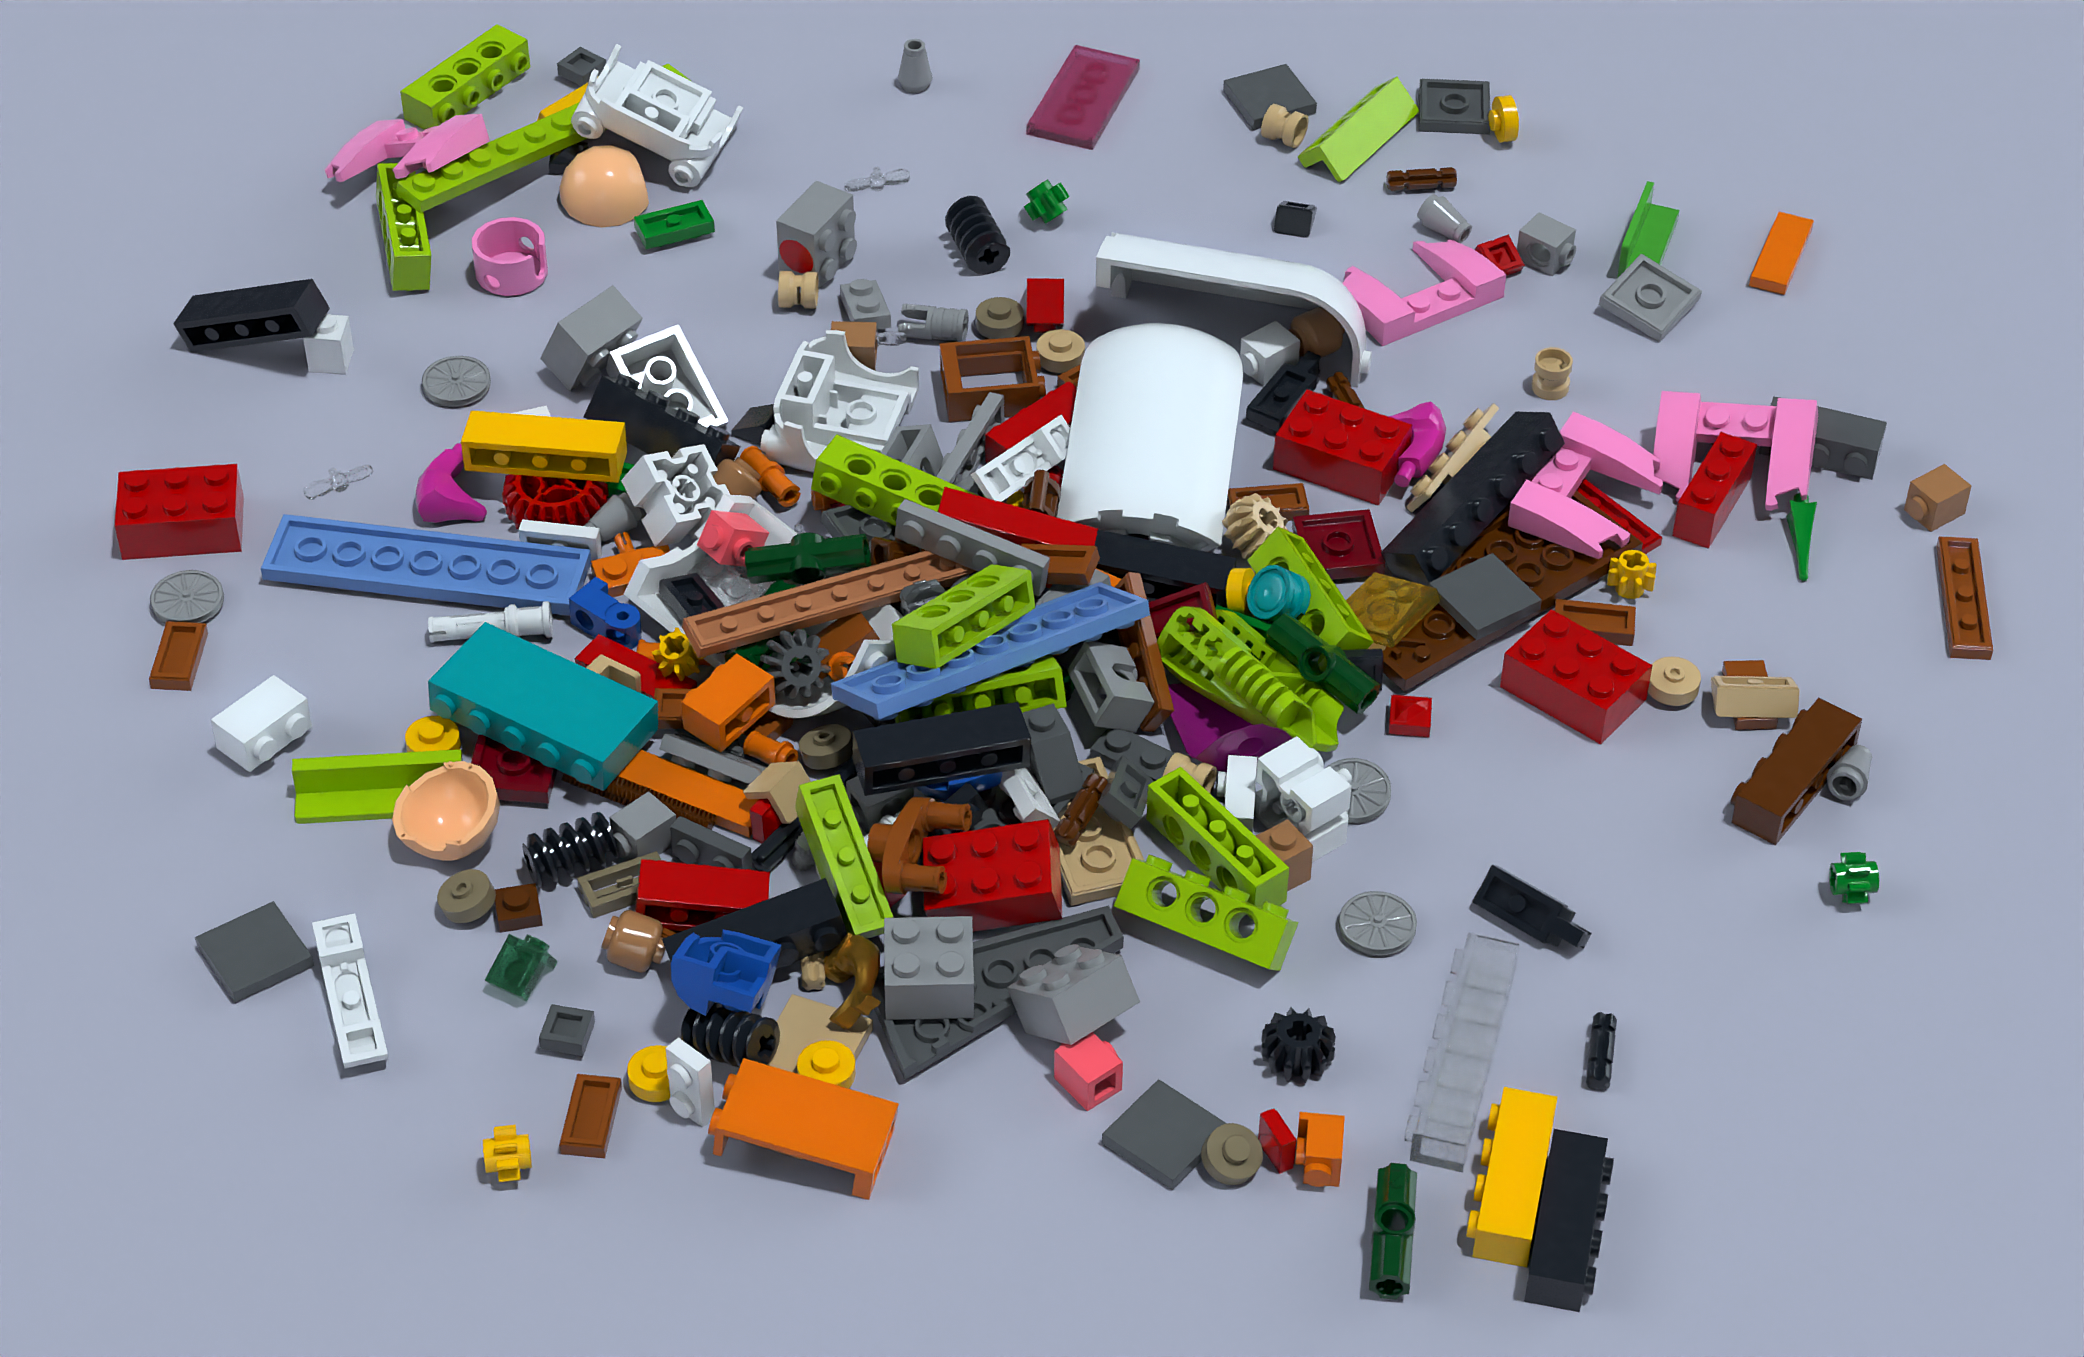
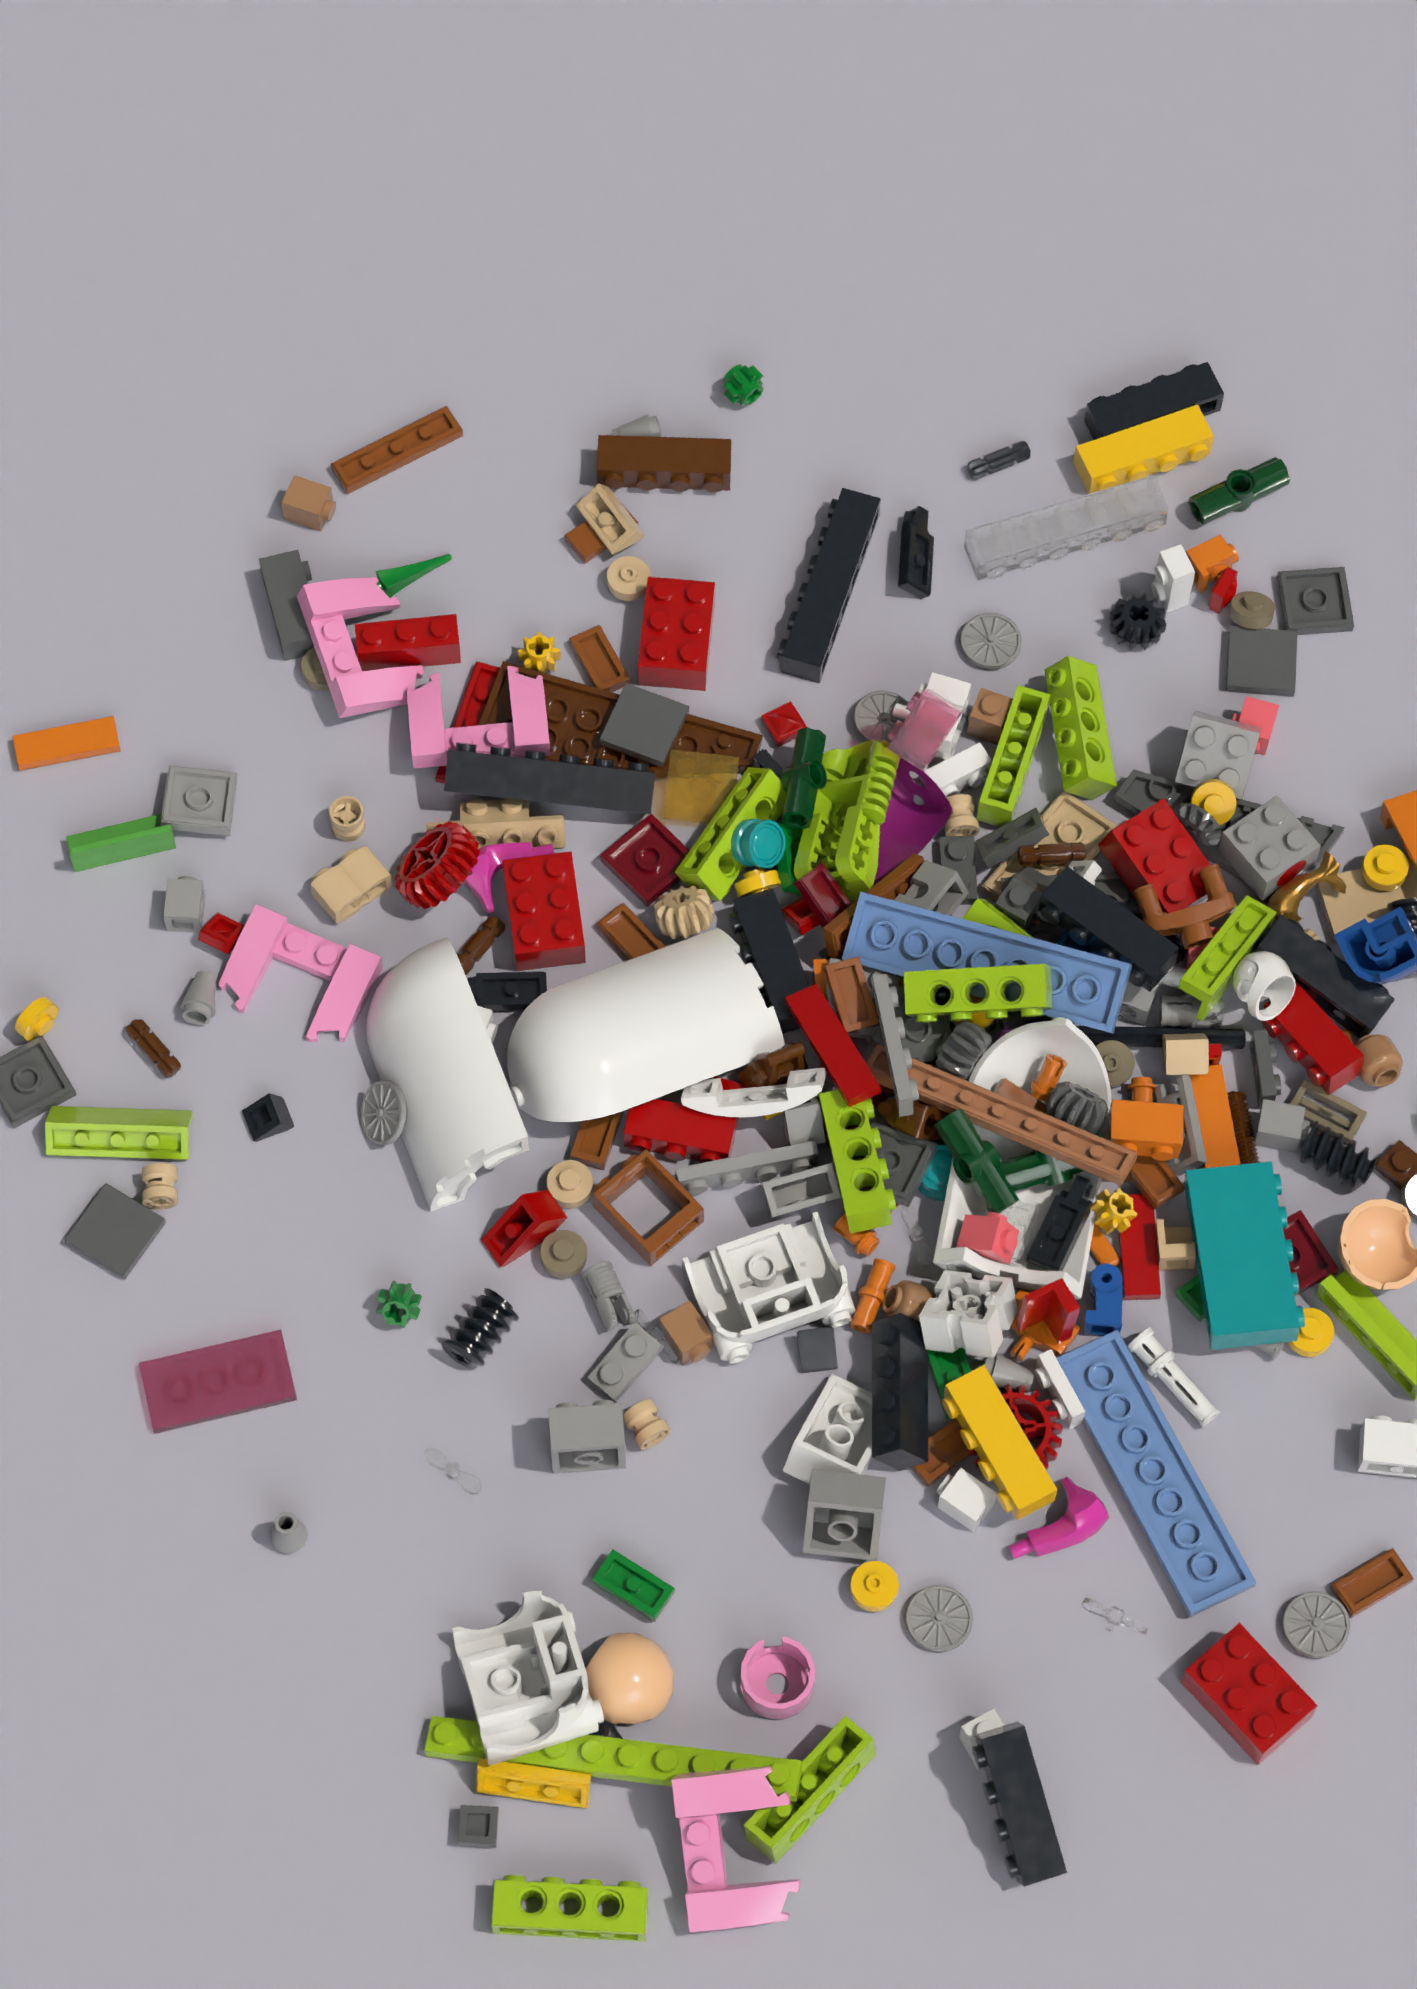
camera: 125 degrees left, 20 degrees up
none -> tan brick [310,846,392,924]
none -> red gear [394,821,480,910]
none -> black brick [777,488,881,684]
none -> yellow wheel [850,1561,899,1612]
none -> clear pink brick [887,688,963,771]
none -> red panel [1016,1278,1081,1344]
none -> white piece [1151,544,1195,612]
none -> dark grey gear [1173,803,1222,846]
none -> yellow wheel [1191,779,1237,825]
none -> white helmet [1233,951,1296,1021]
none -> dark grey tile [1277,567,1354,635]

